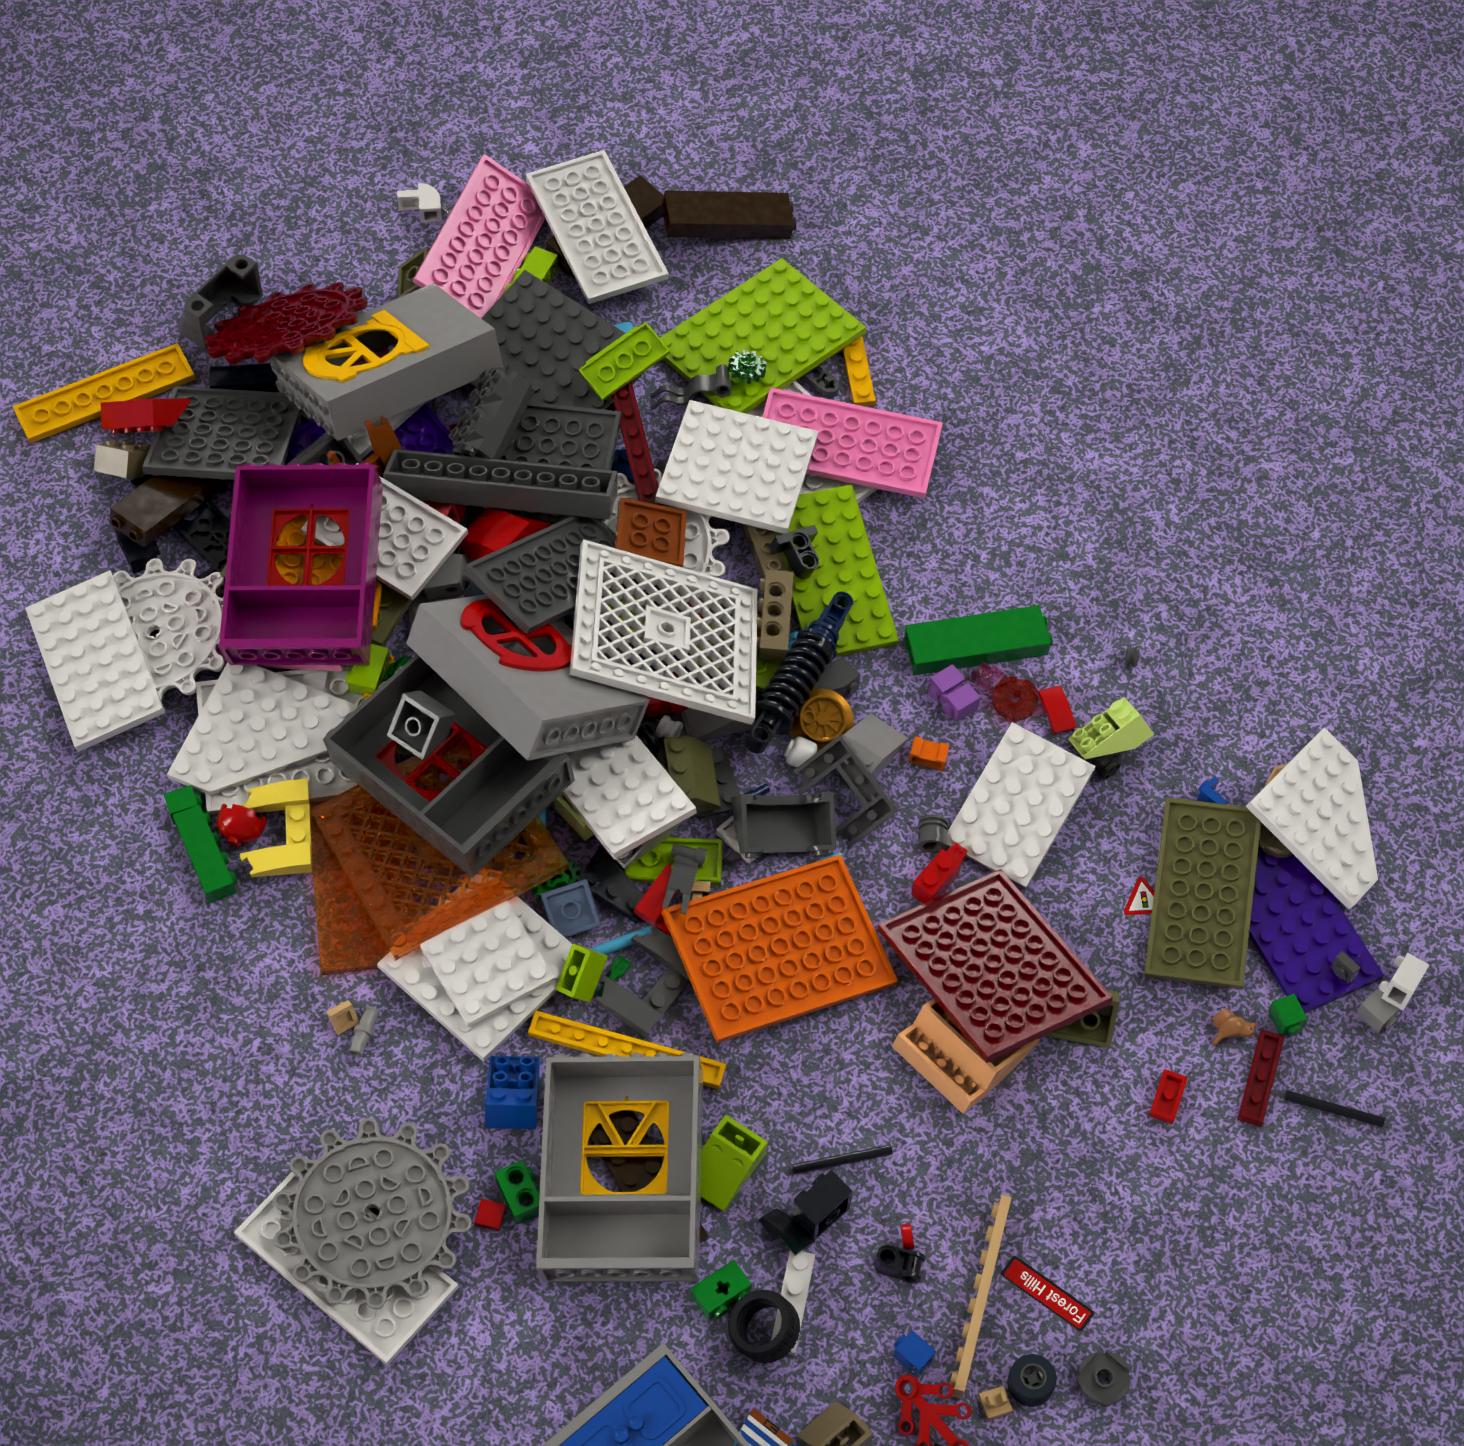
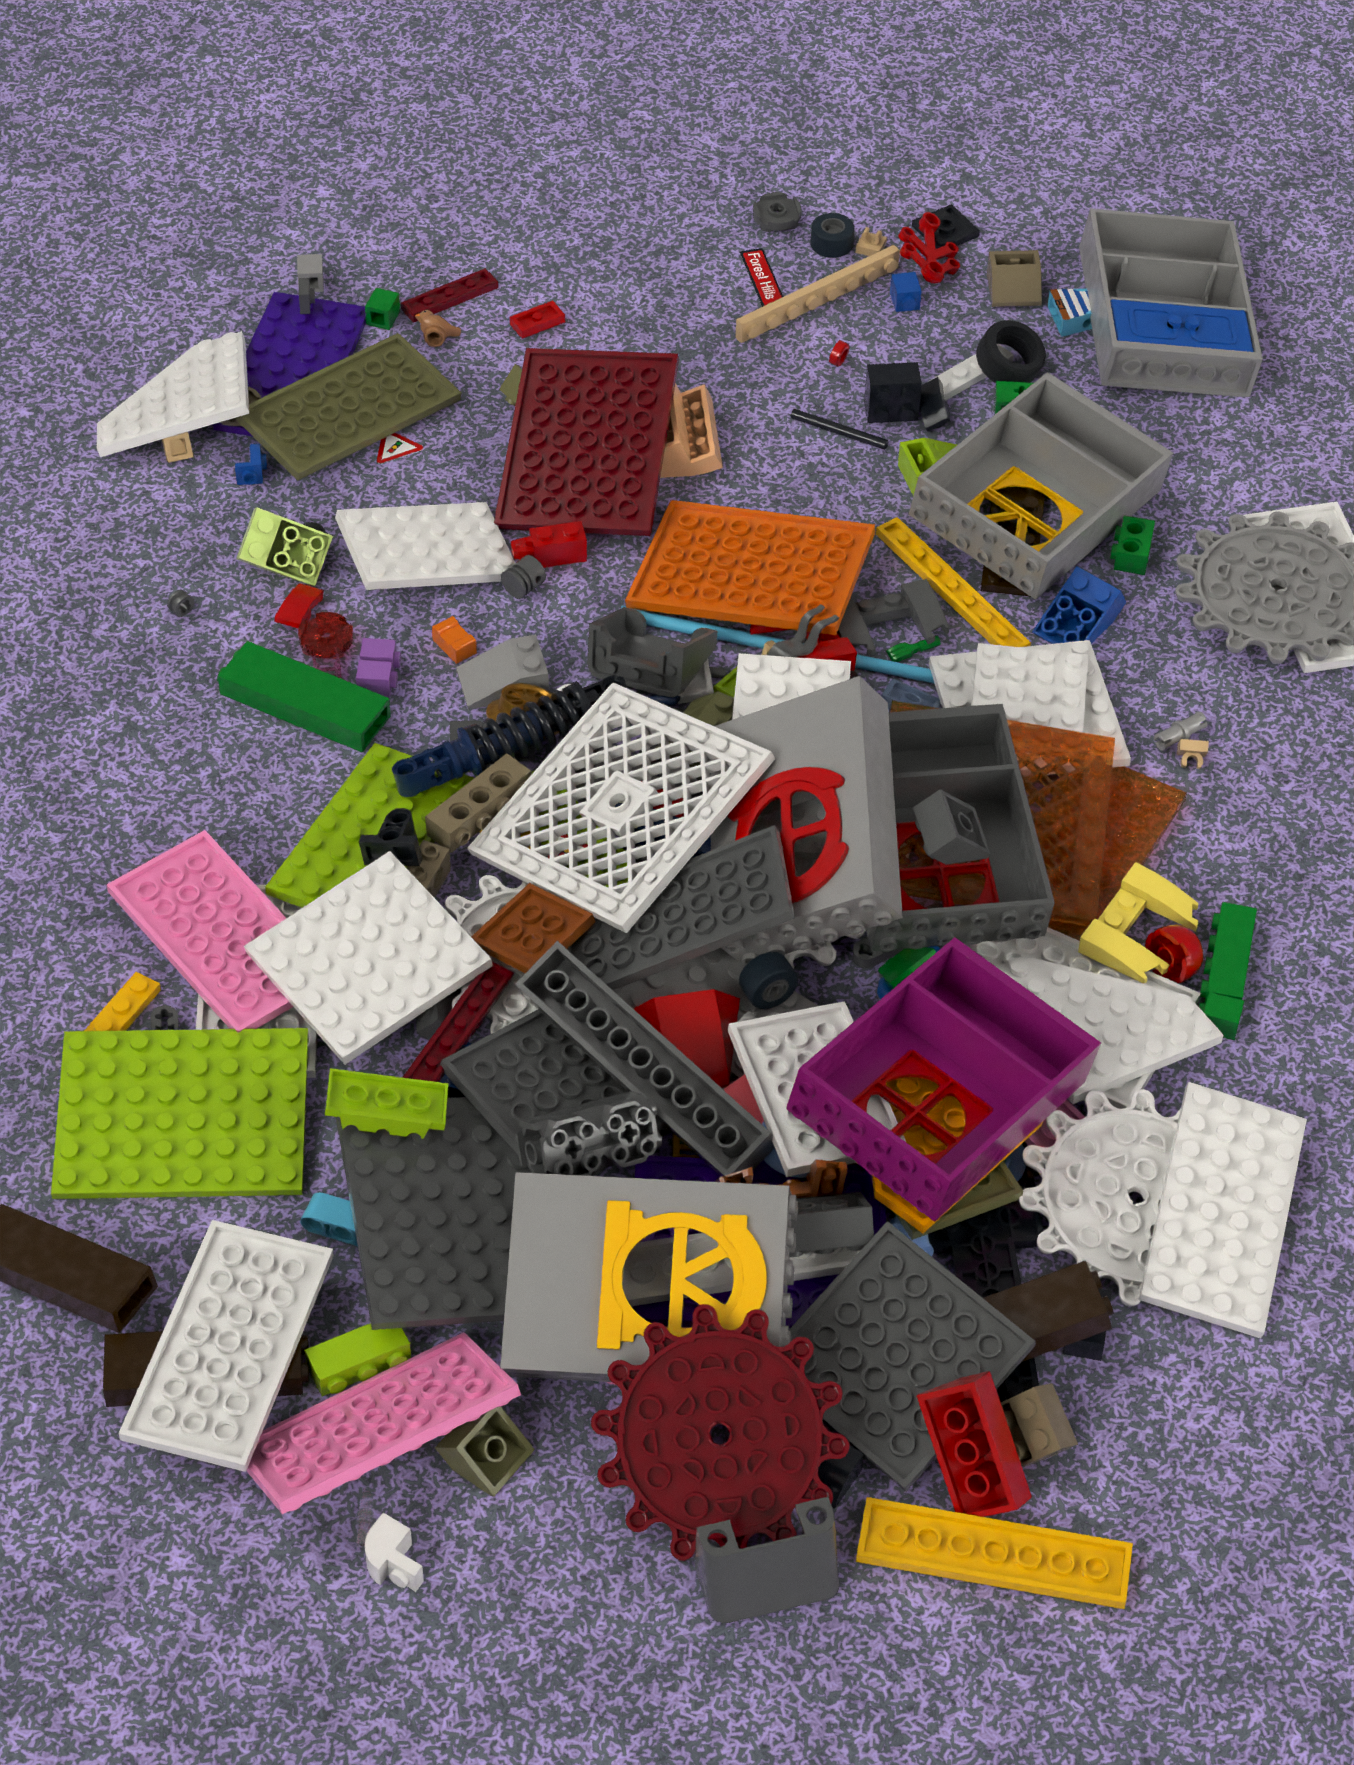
camera: 140 degrees left, 10 degrees down
red tile [474,1199,506,1231] -> none
lime brick [555,943,608,1002] -> none
dark grey flag [651,365,732,410] -> none
clear green gear [727,349,767,384] -> none
dark grey wedge [794,734,900,847] -> none
black piece [874,1245,926,1284] -> none
black bar [1284,1090,1385,1127] -> none
white brick [1379,953,1429,1010] -> none

